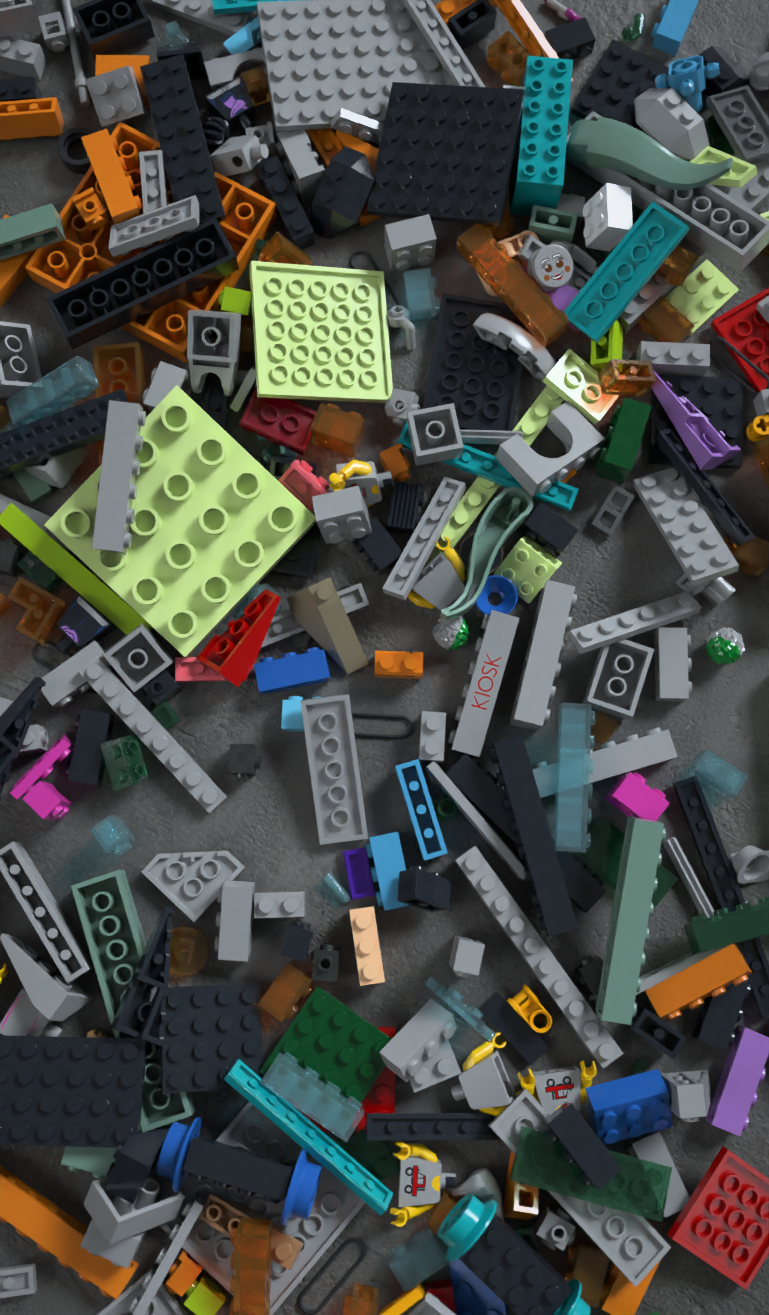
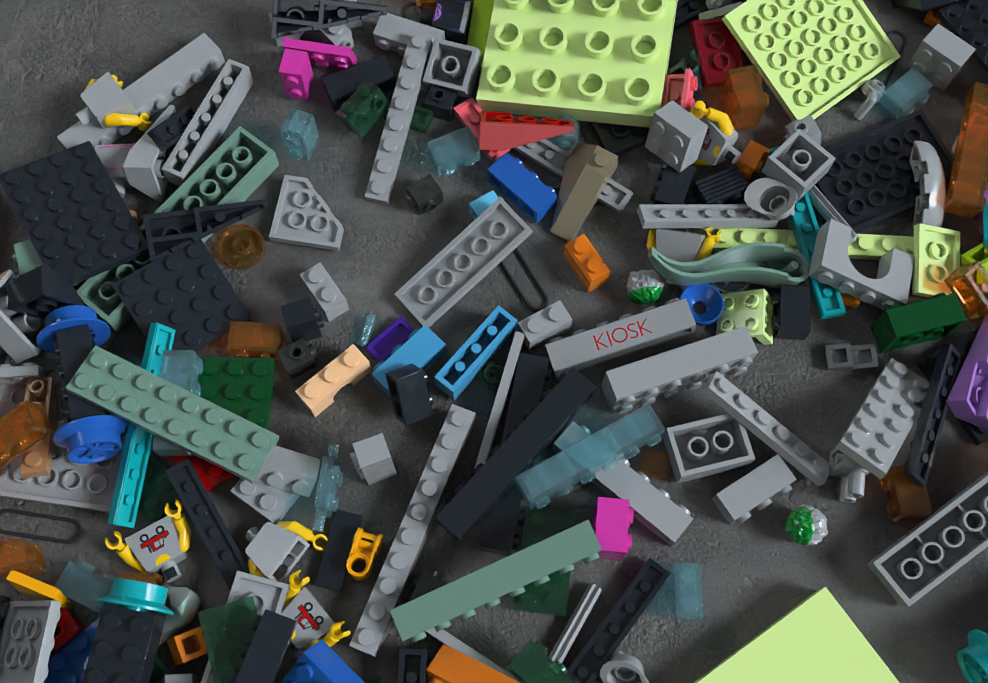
camera: 60 degrees right, 10 degrees down
light grey brick [214,880,255,962] -> none
none -> sand green piece [66,345,279,484]
none -> black tile [147,104,196,152]
none -> clear light blue brick [427,126,480,176]
none -> light grey piece [744,178,797,220]

